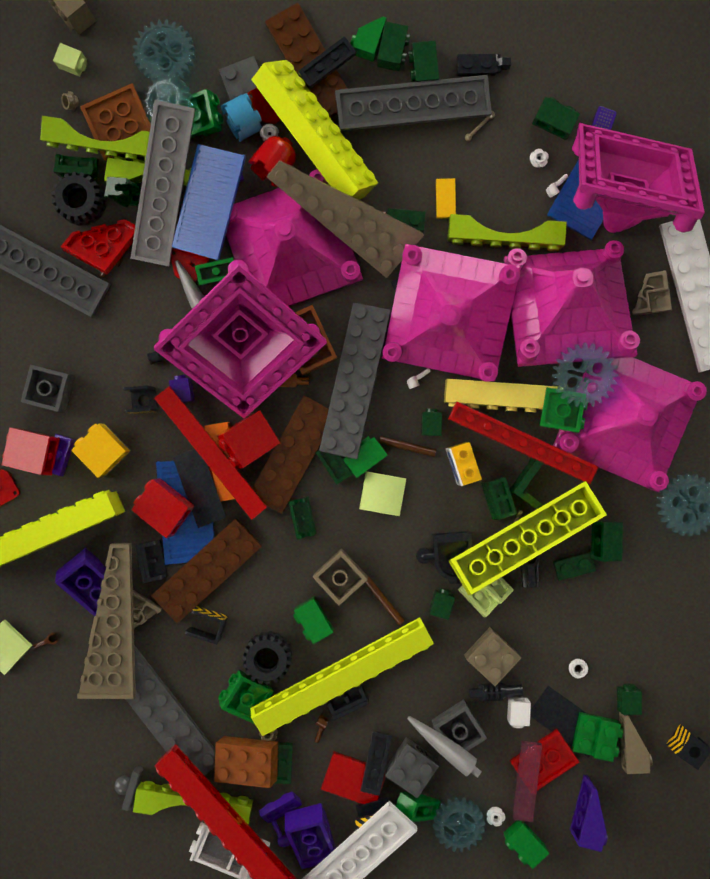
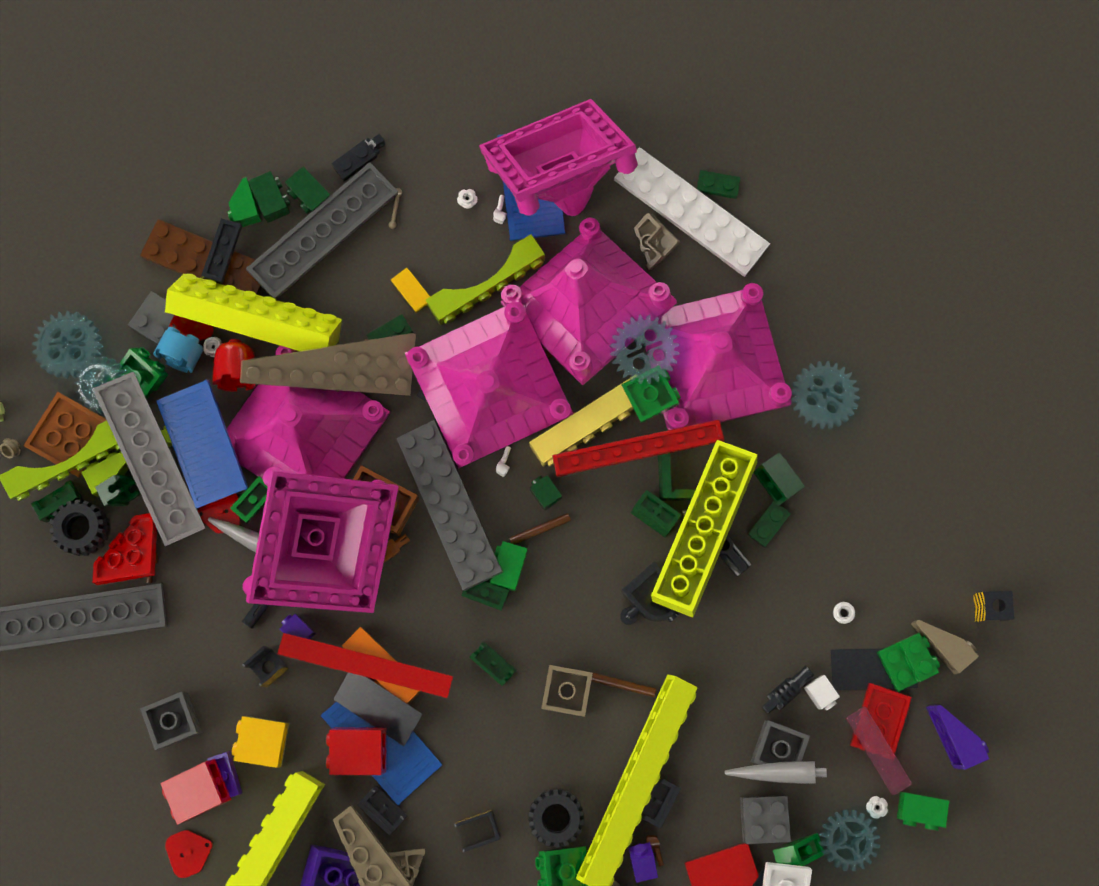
camera: 35 degrees left, 10 degrees down
reddish brown plate [151,518,262,623] -> none
red brick [217,410,280,469] -> none
reddish brown plate [253,395,329,514] -> none
green brick [293,596,334,644] -> none
yellowish green slope [359,471,406,516] -> none
black plate [360,731,392,796] -> none
dark green brick [429,588,455,620] -> none
yellow piece [446,442,482,486] -> none
yellowish green slope [458,577,514,617] -> none
dark tan brick [464,627,521,686] -> none
dark green brick [532,97,580,140] -> none
dark purple slope [591,106,617,130] -> none
dark green brick [617,684,642,715] -> none
none -> dark purple brick [628,842,658,883]

